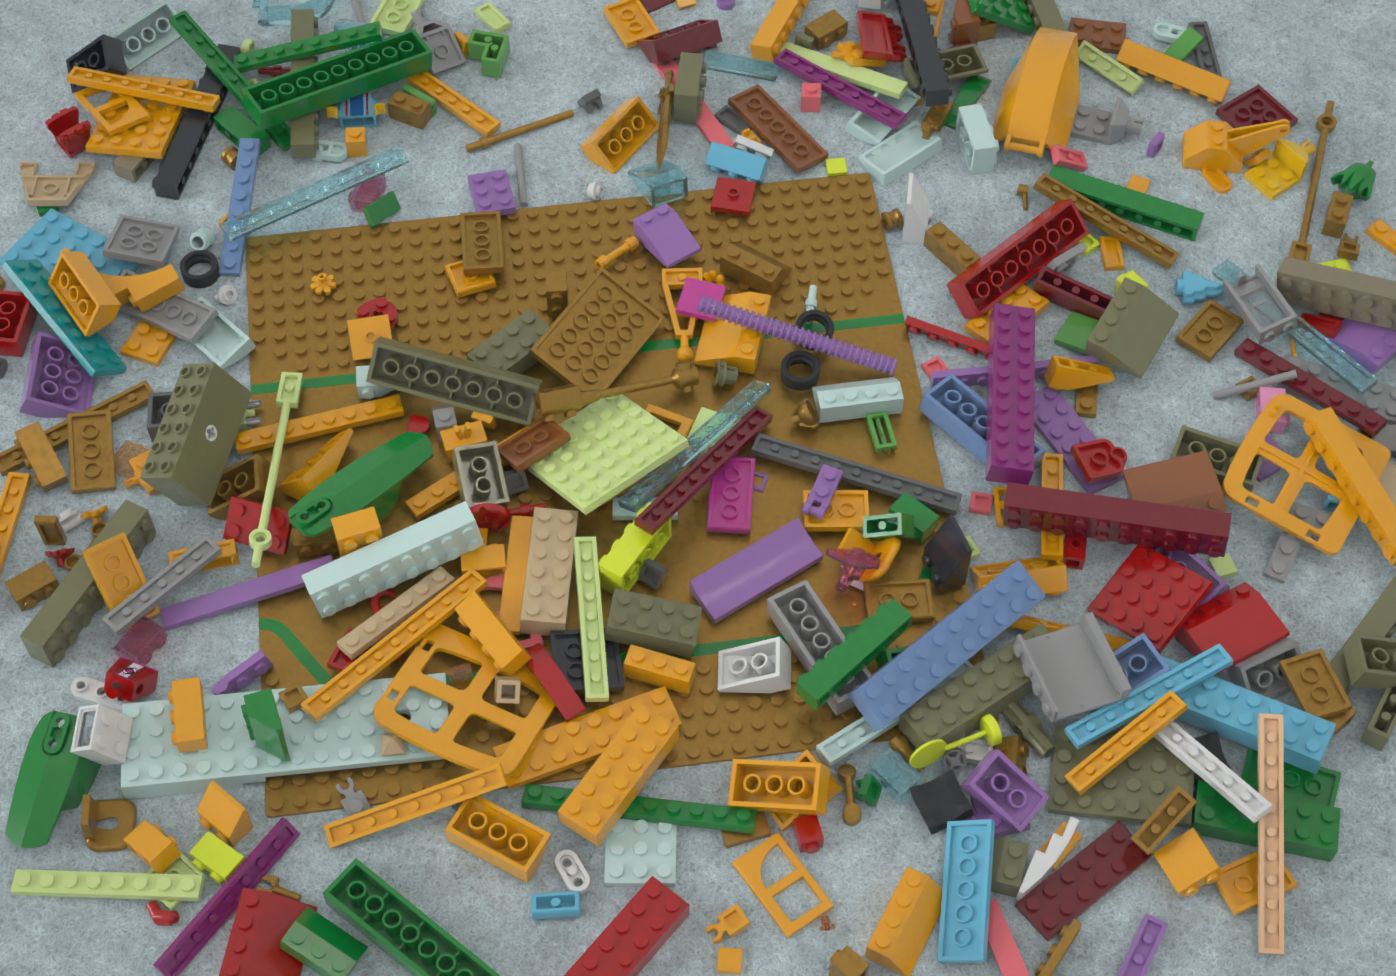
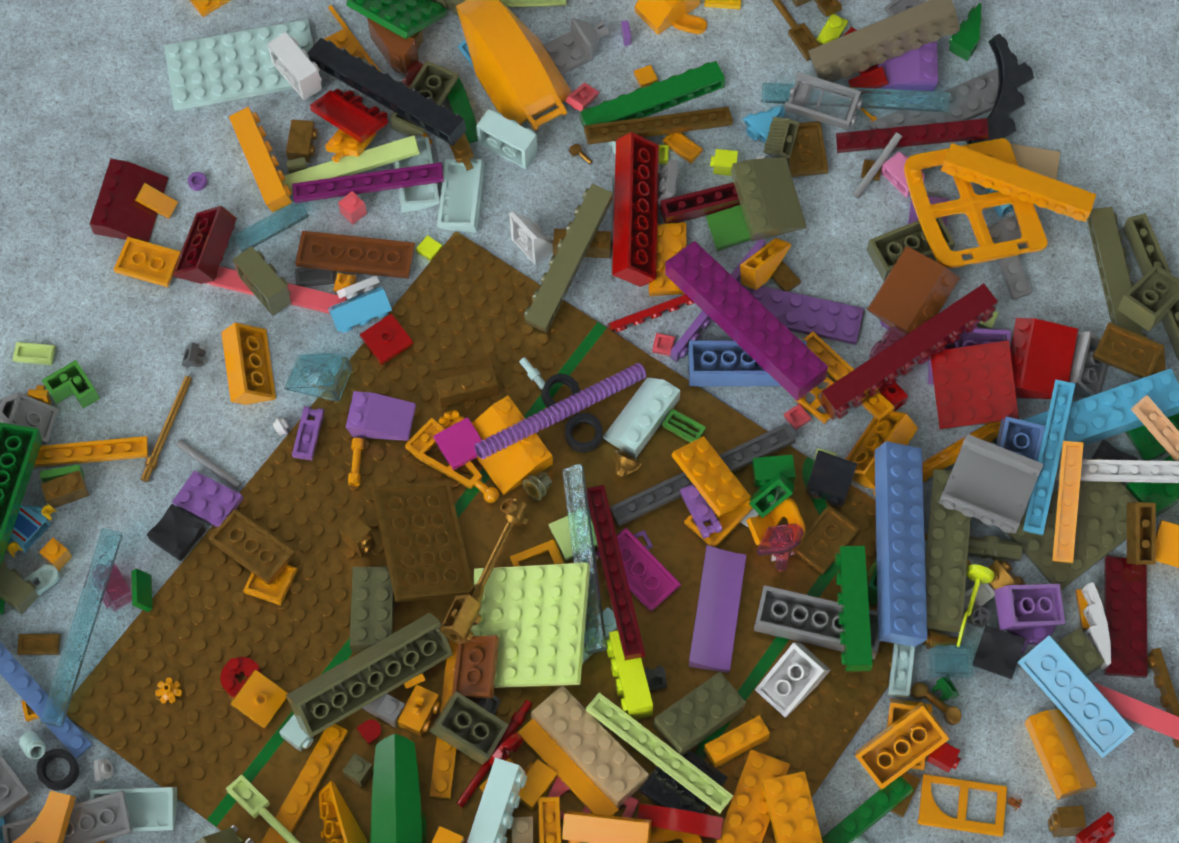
camera: 45 degrees left, 10 degrees up
pearl gold sword [656,70,675,168] -> none
pearl gold wheel [881,208,904,231] -> none
red plate [1070,439,1127,484] -> none
none -> pearl gold tile [17,634,61,655]
none -> black brick [147,504,206,561]
none -> medium lavender plate [292,406,324,461]
none -> olive brick [343,753,374,788]
none -> olive brick [524,184,614,333]
none -> light orange plate [671,436,751,517]
none -> olive brick [763,117,799,159]

